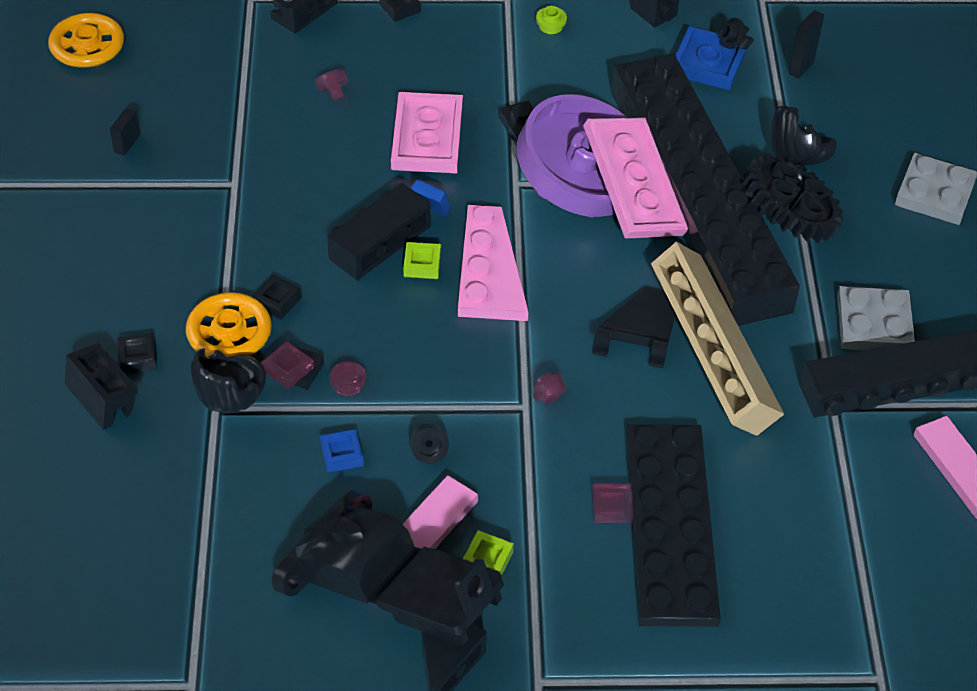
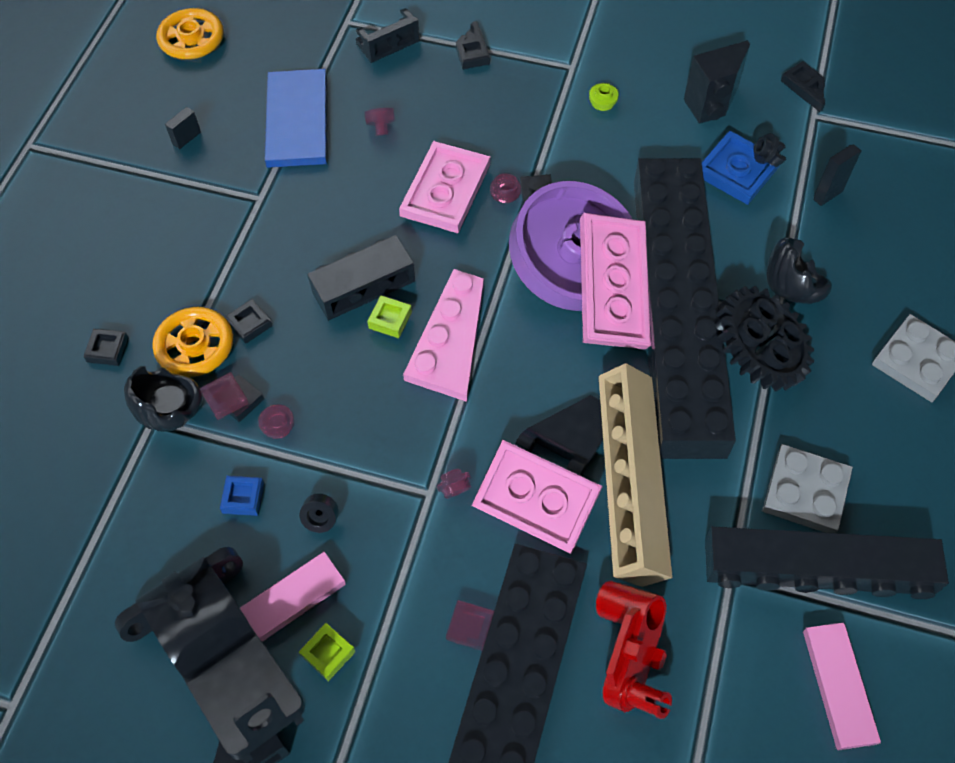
camera: 20 degrees right, 10 degrees up
black hinge [65,343,138,430] -> none
blue tile [411,180,451,217] -> none
none -> tile [265,69,327,168]
none -> bright pink tile [472,440,602,554]
none -> clear pink plate [490,173,521,203]
none -> red piece [596,581,672,719]

